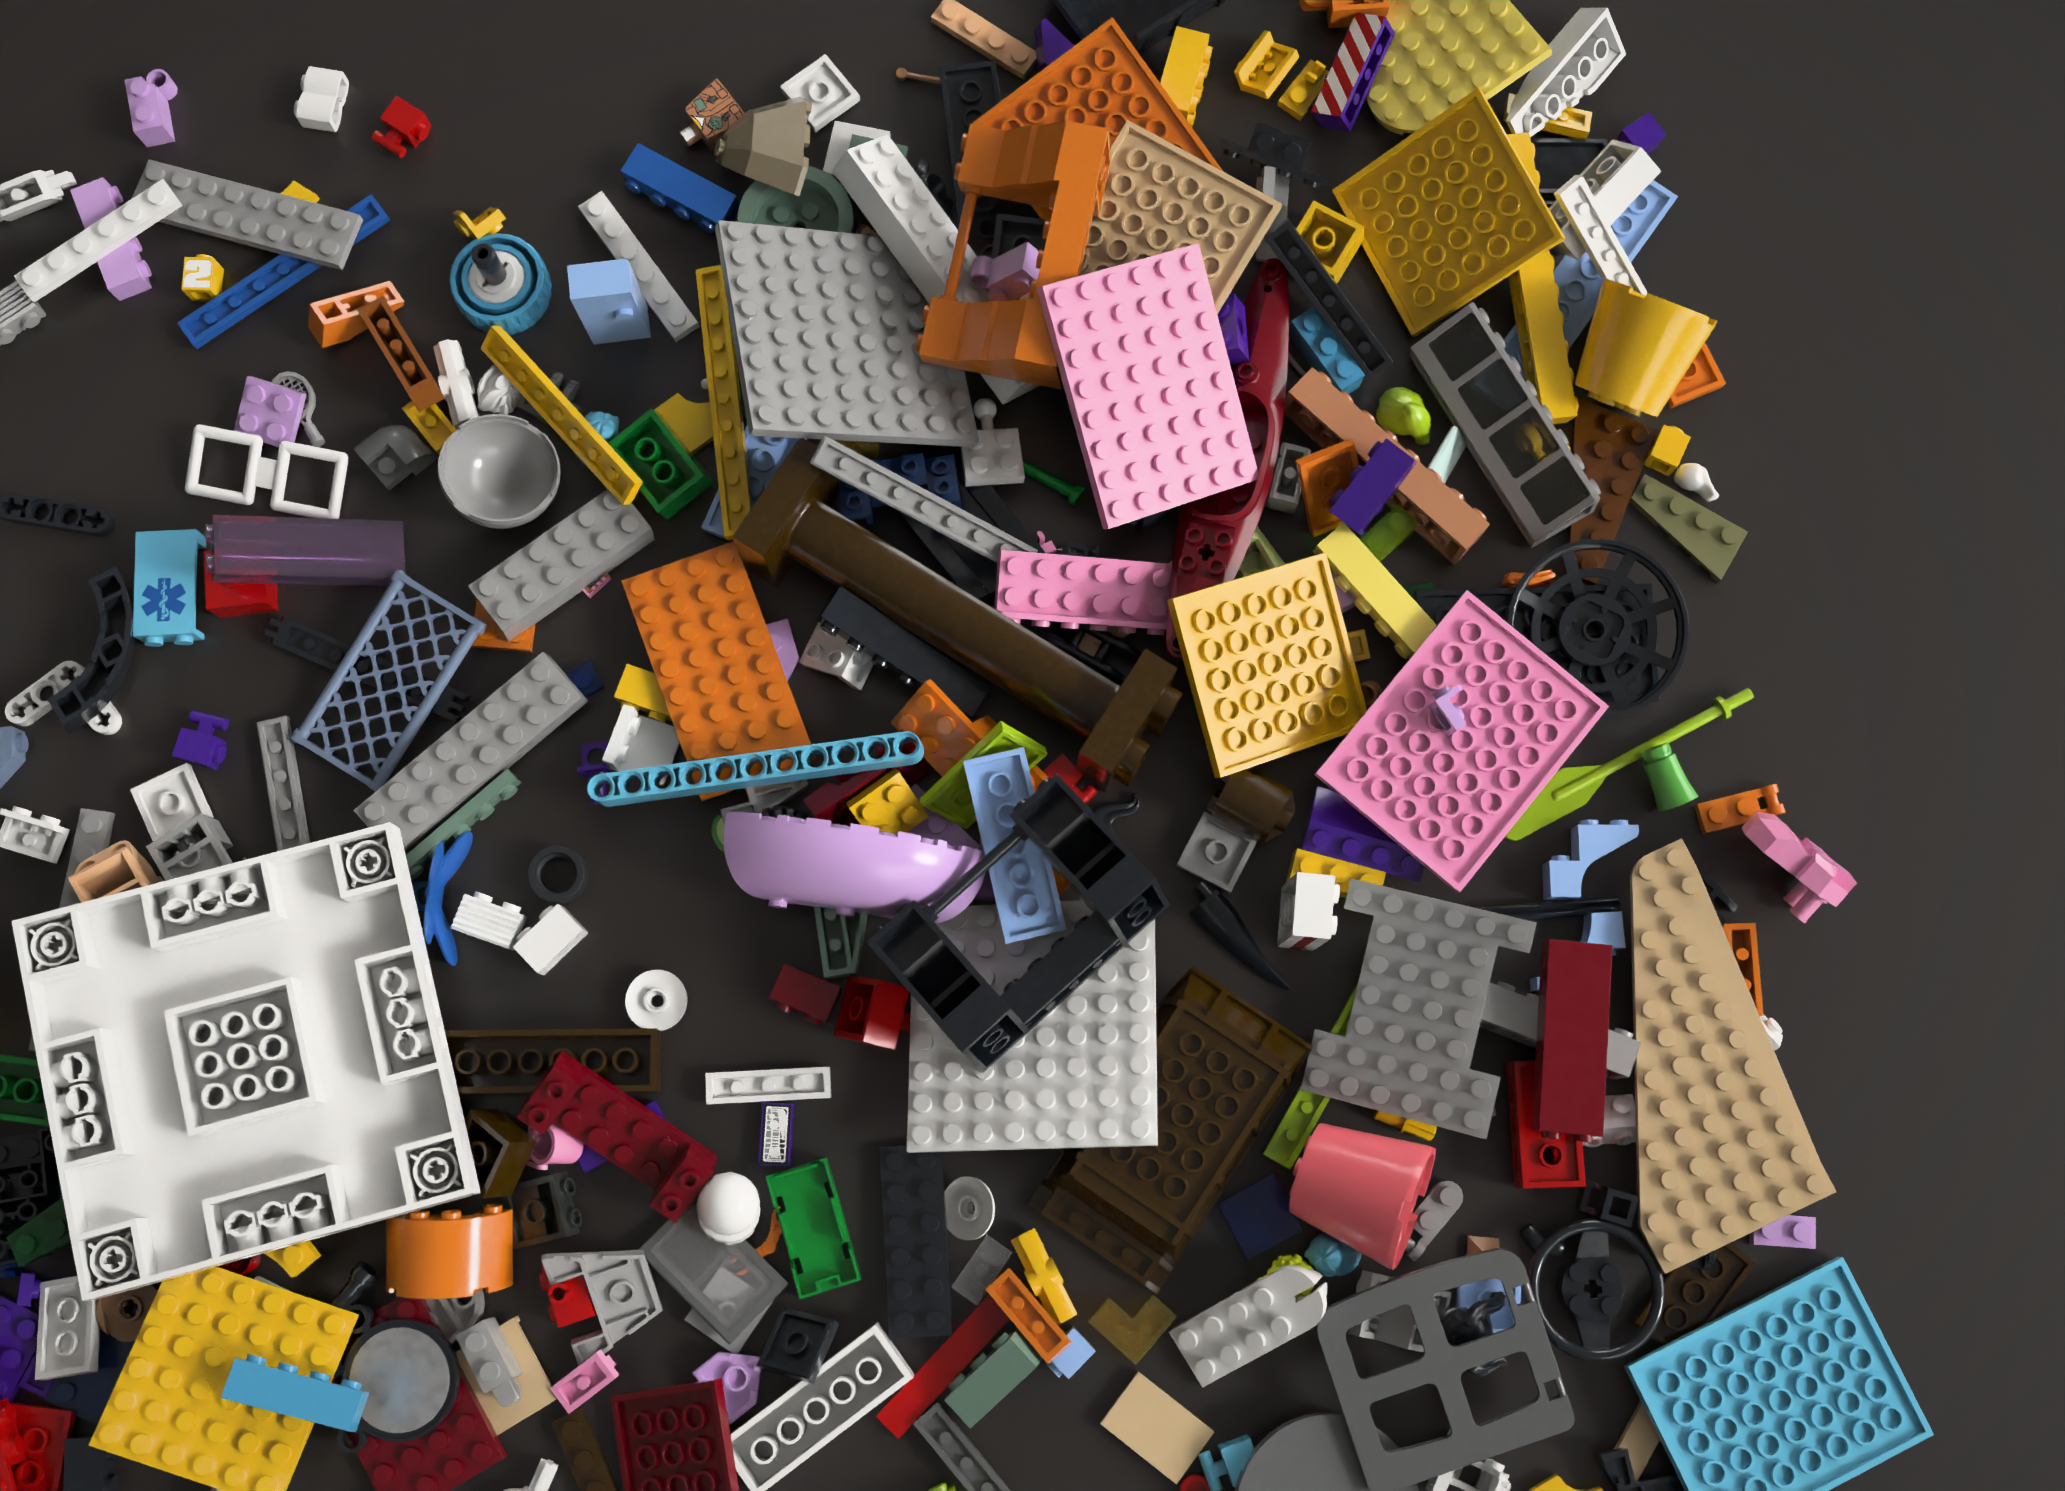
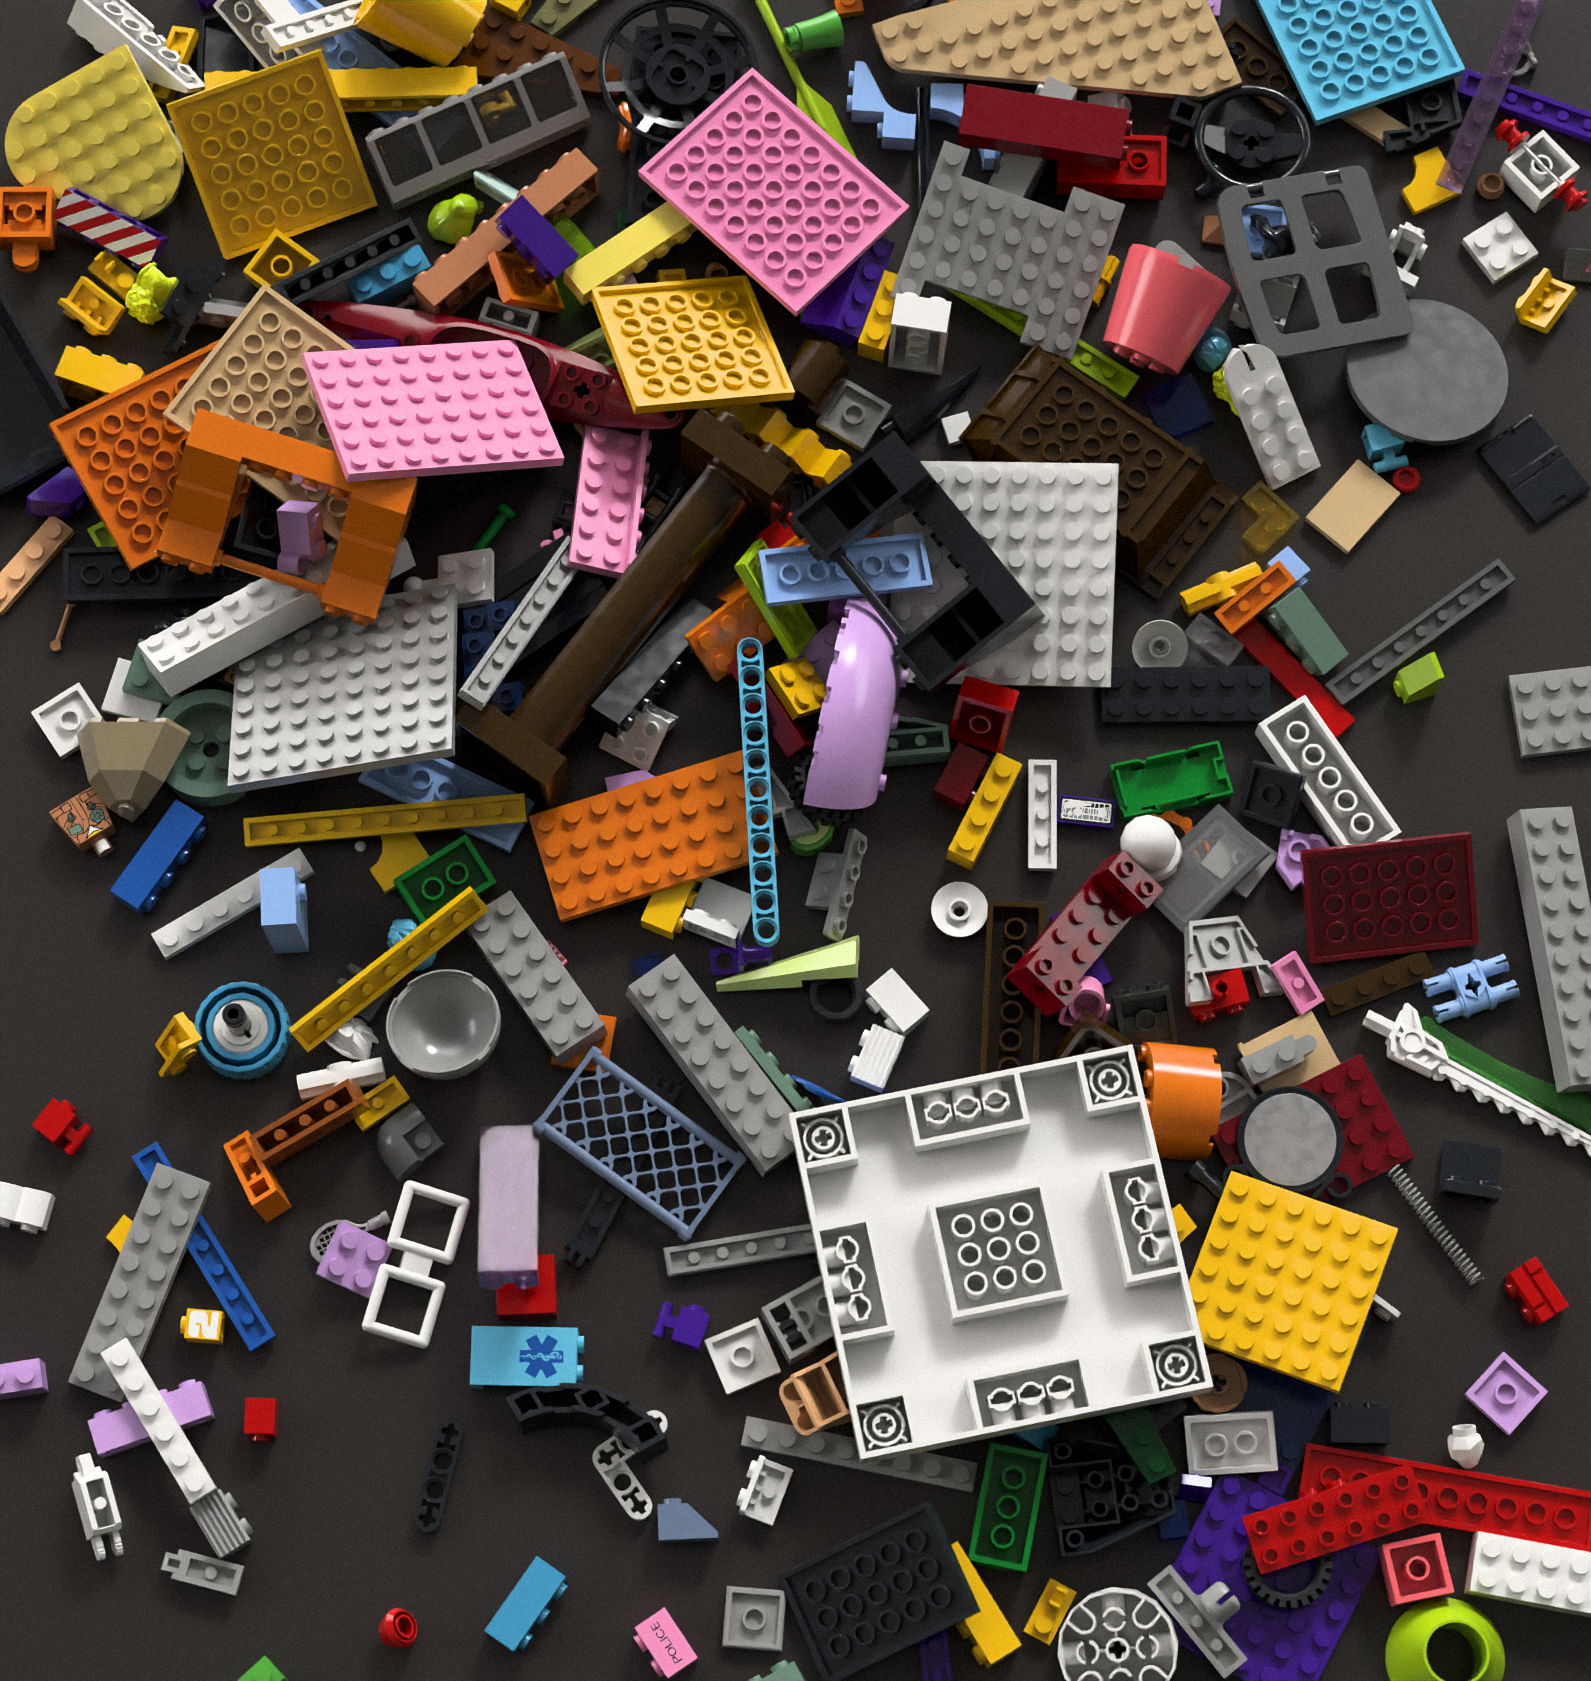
camera: 85 degrees left, 5 degrees down
dark azure brick [221,1354,369,1432] -> none
lavender bracket [1428,685,1467,736] -> none
none -> neon yellow hair [125,262,177,325]
none -> red brick [244,1398,279,1443]
none -> yellow brick [697,403,853,490]
none -> yellowish green wedge [716,935,860,992]
none -> light grey bracket [805,828,867,942]
none -> white tile [941,411,971,447]
none -> yellow brick [946,752,1023,871]

